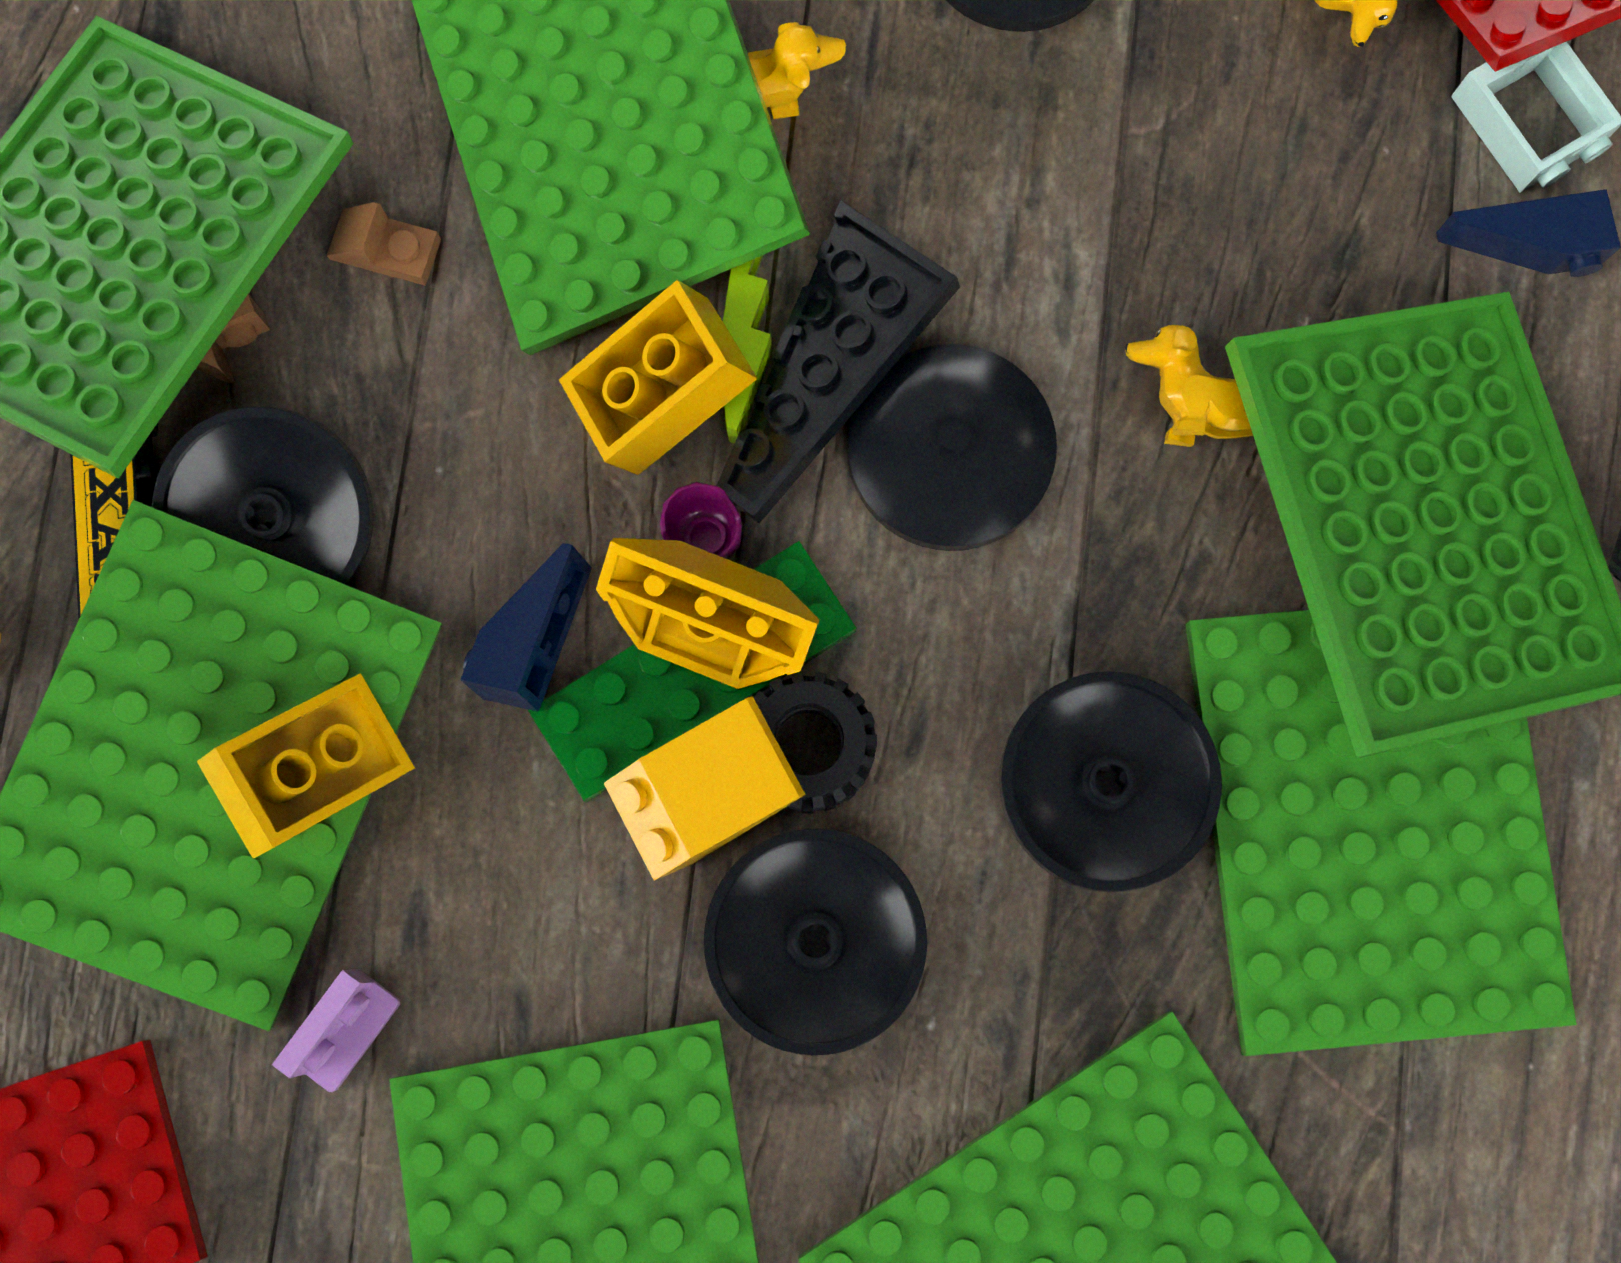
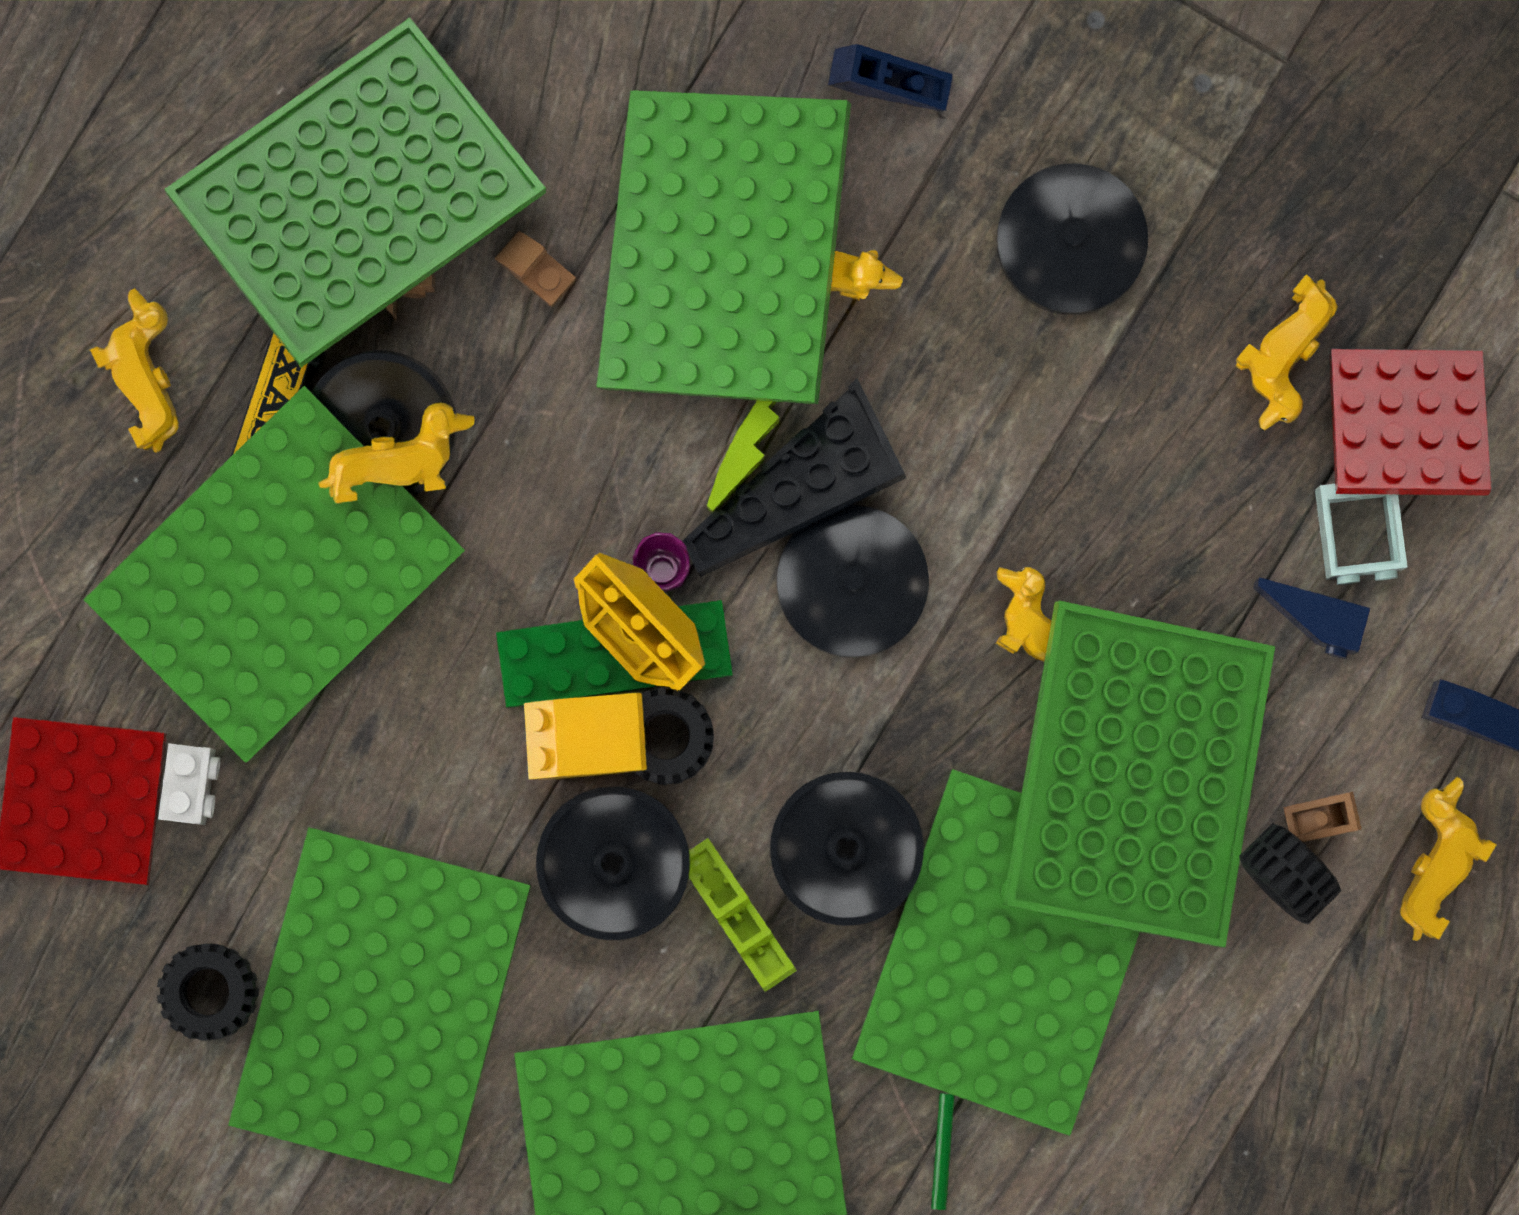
camera: 25 degrees right, 5 degrees up
yellow slope [197,673,415,859] -> none
lavender bracket [272,969,400,1092] -> none
dark blue slope [460,543,592,712] -> none
yellow brick [558,280,758,475] -> none
none -> white bracket [158,743,220,825]
none -> yellow animal [318,403,475,503]
none -> lime slope [689,838,797,992]
none -> green bar [931,1093,955,1210]

